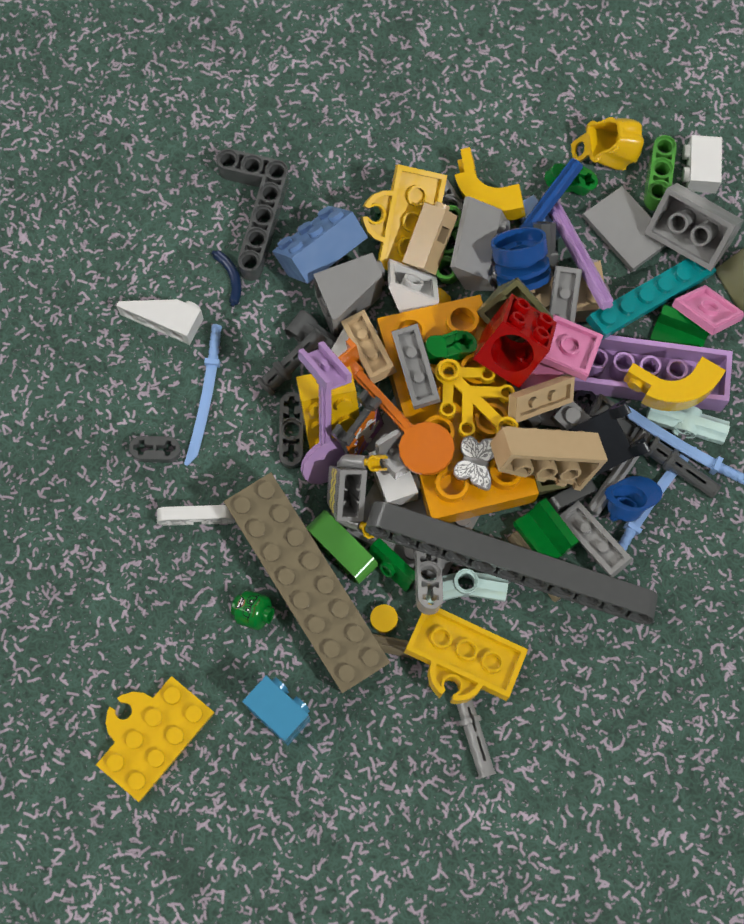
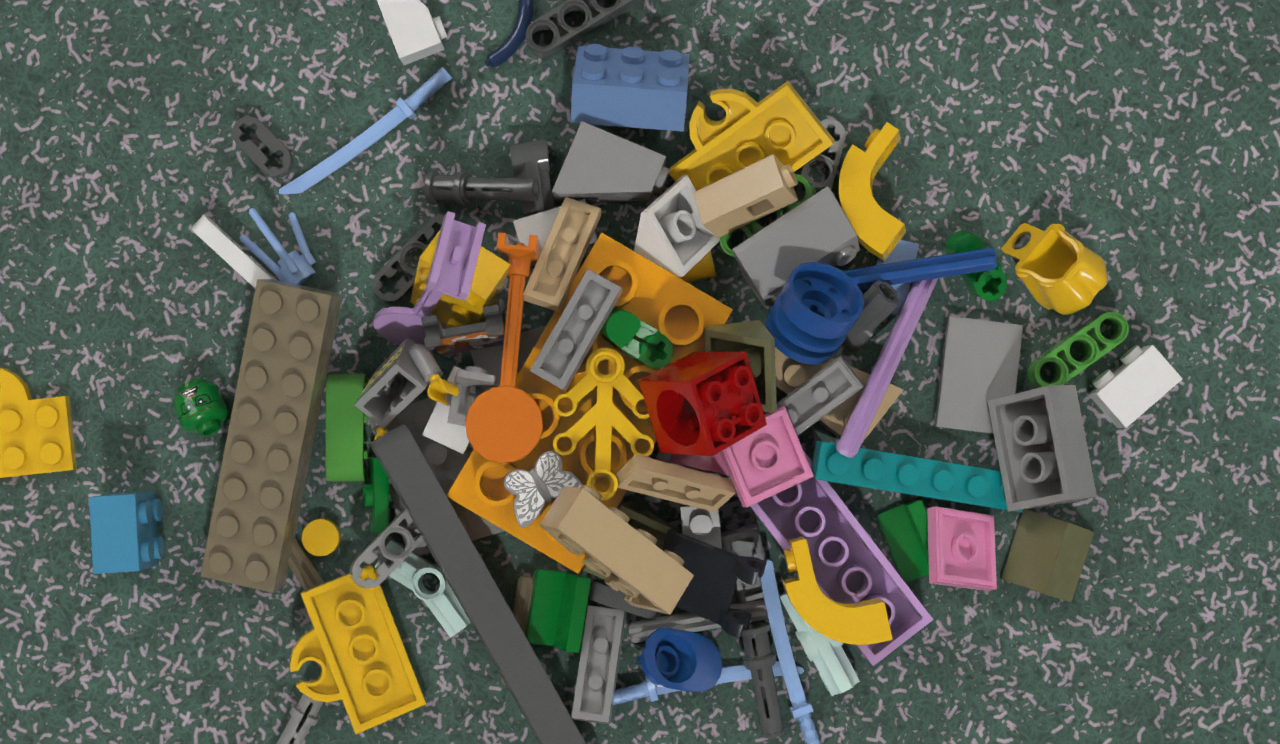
camera: 45 degrees right, 15 degrees up
none -> light blue plant [239,208,317,285]

